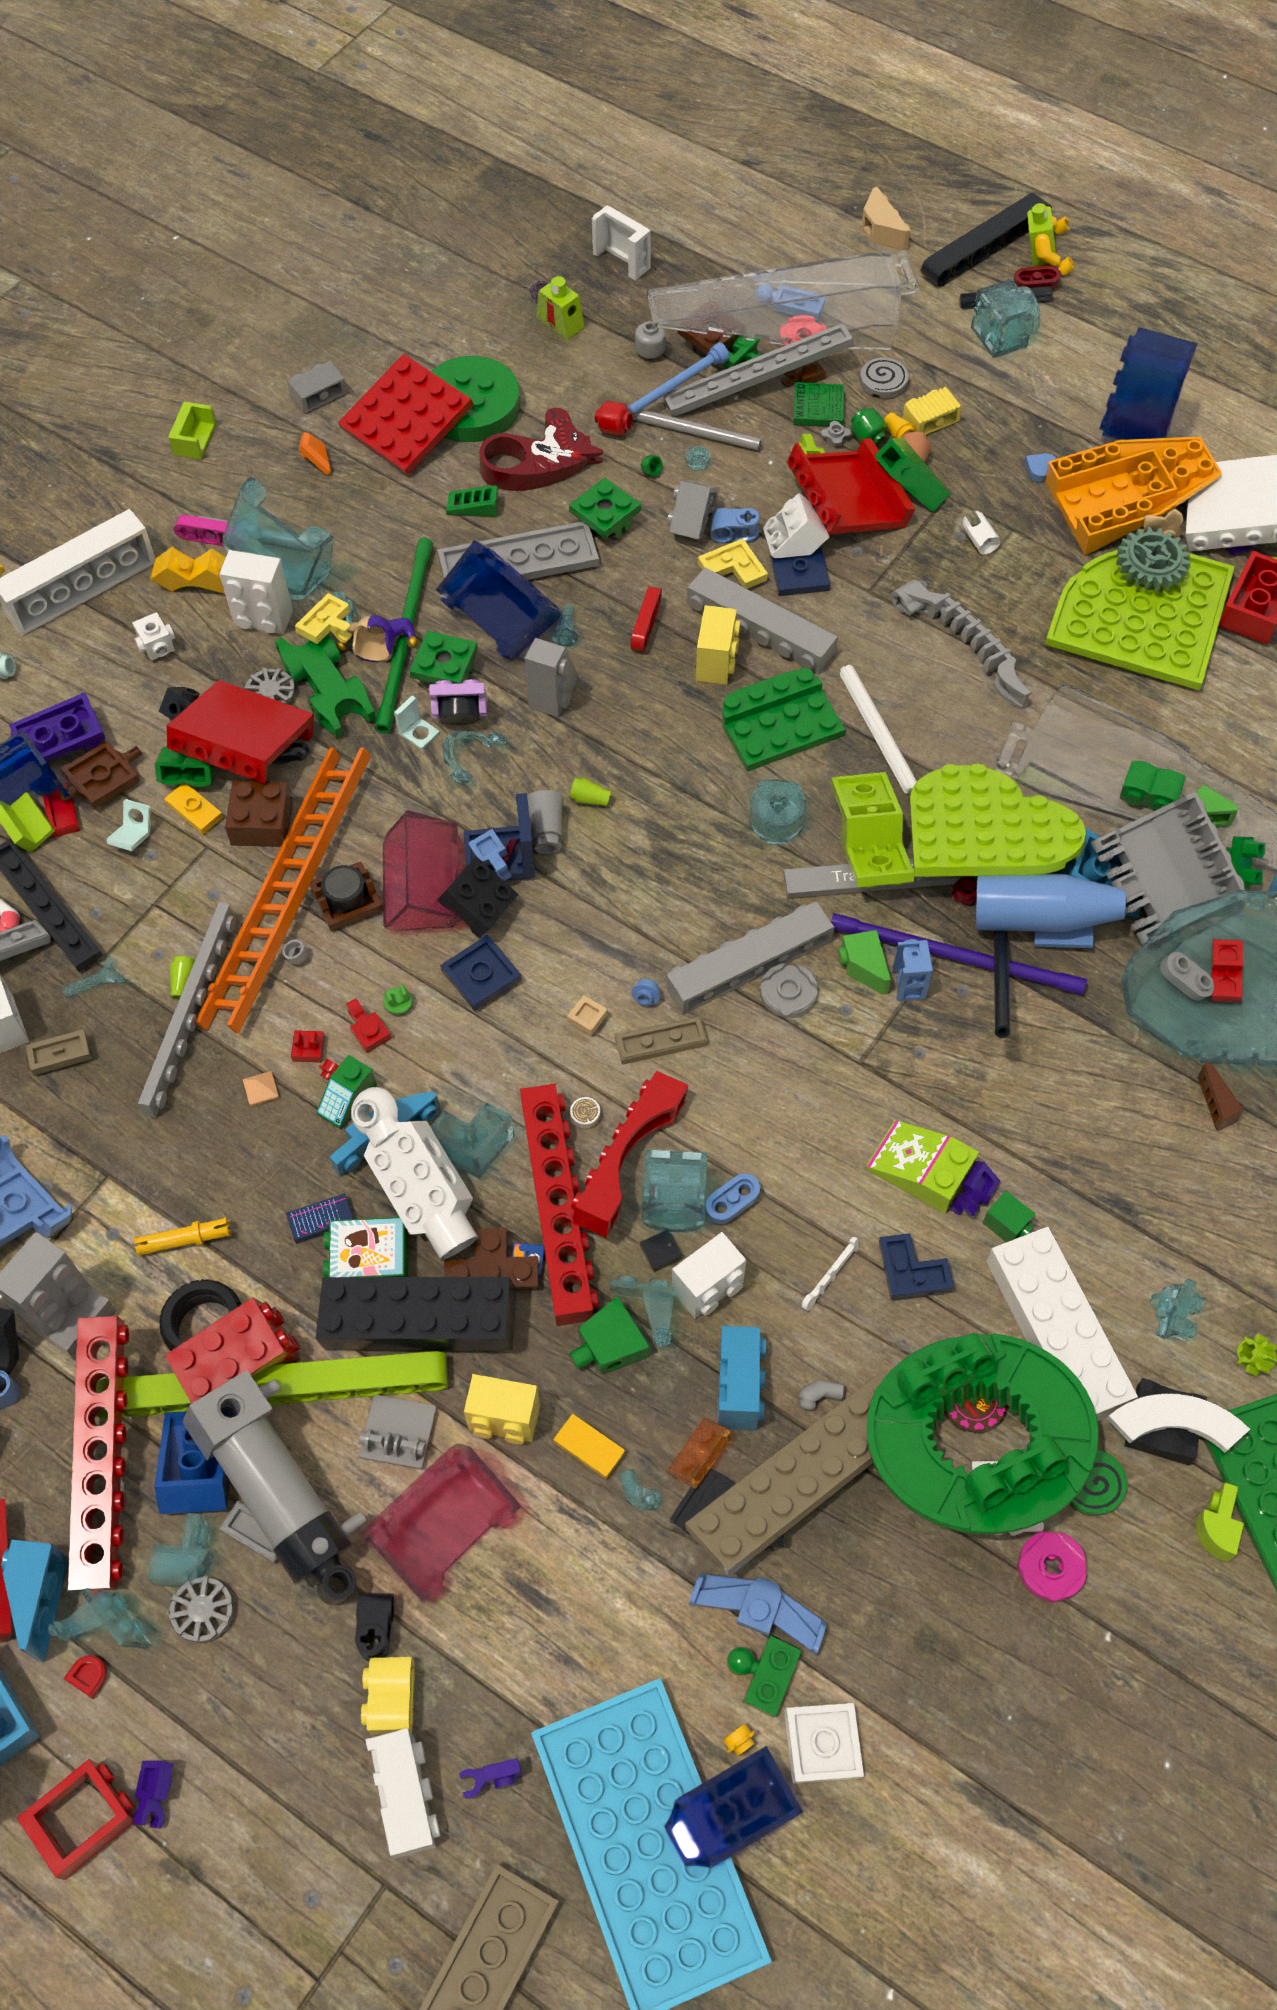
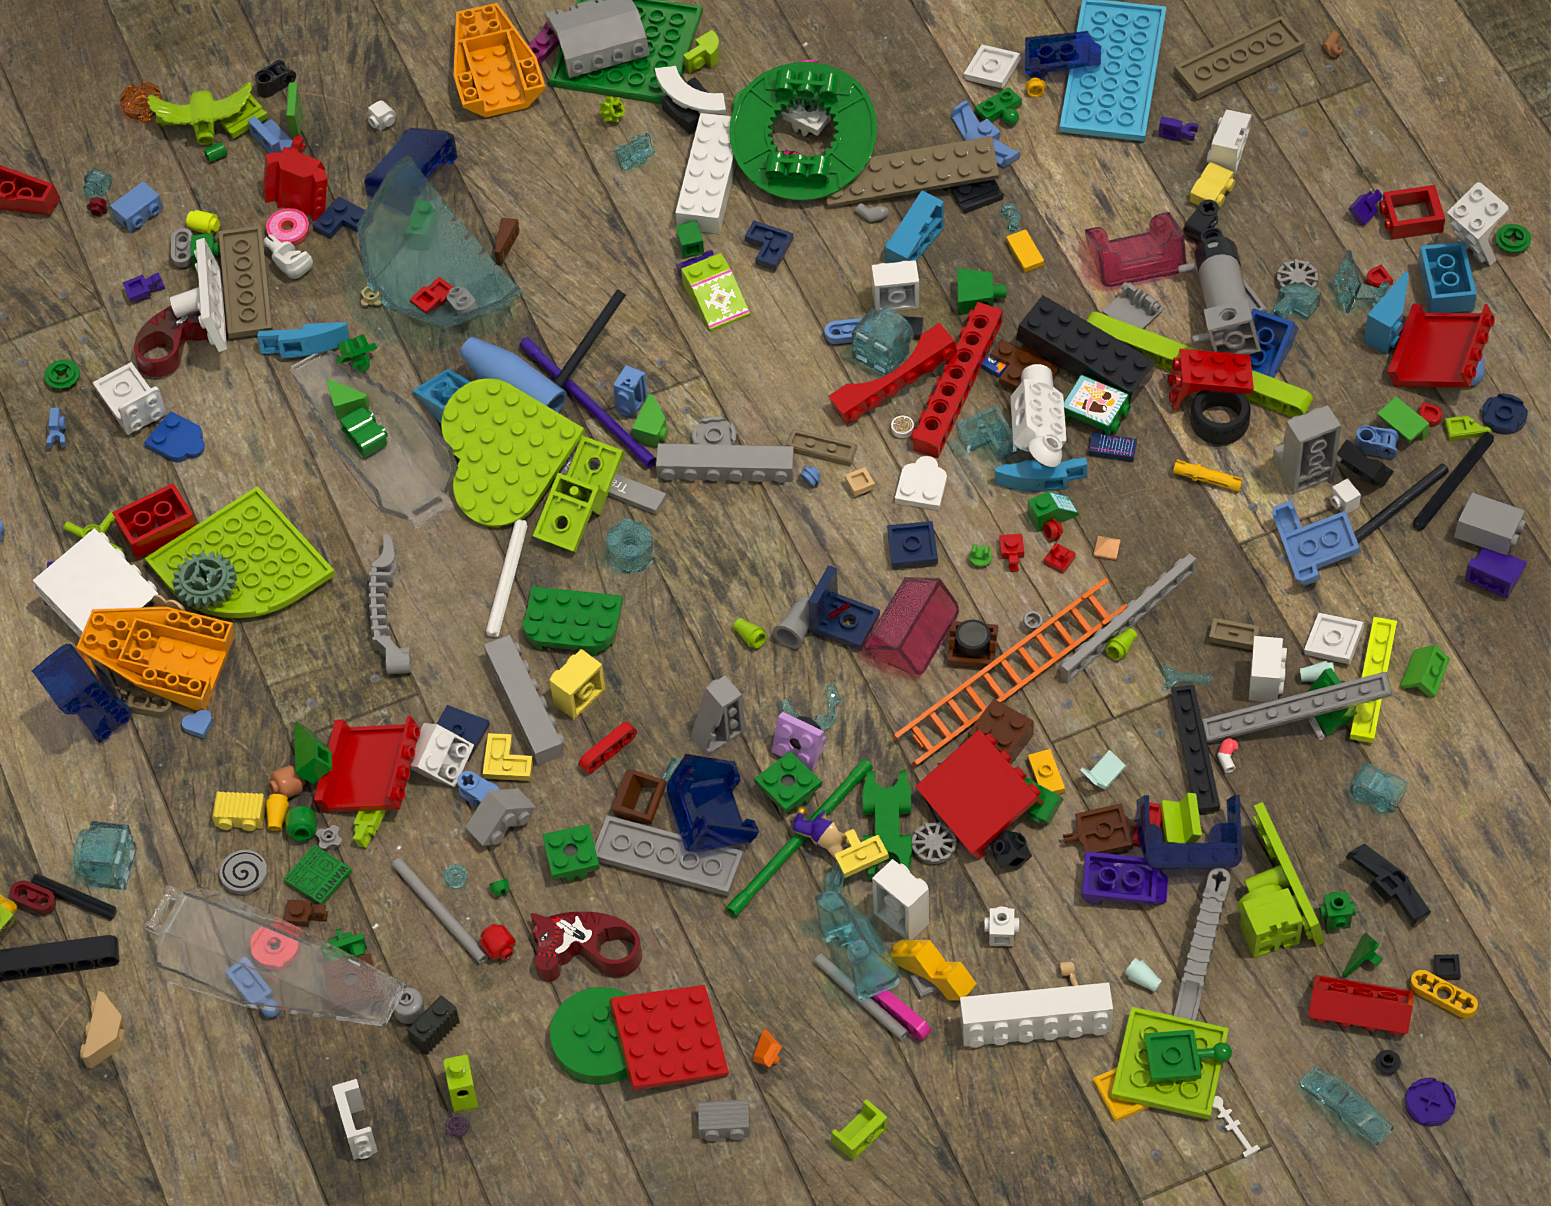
camera: 145 degrees left, 5 degrees down
brick [68,1316,129,1591] -> none
light aqua bracket [394,695,440,750] -> none
black brick [437,856,519,939] -> none
green slope [446,486,499,517] -> none
light yellow brick [464,1374,540,1445] -> none
medium blue plate [468,829,512,881] -> none
clear light blue plate [609,1275,675,1347] -> none
medium blue piece [629,342,730,414] -> none
light grey plate [663,323,854,417] -> none
clear orange plate [667,1418,733,1489] -> none
white piece [801,1237,860,1311] -> none
white piece [962,511,1001,555] -> none
light grey hinge [1090,791,1247,945] -> none
none -> pearl dark grey brick [407,996,460,1055]
none -> reddish brown tile [611,770,667,824]
none -> white plate [895,456,947,511]
none -> tan hand [1060,962,1079,986]

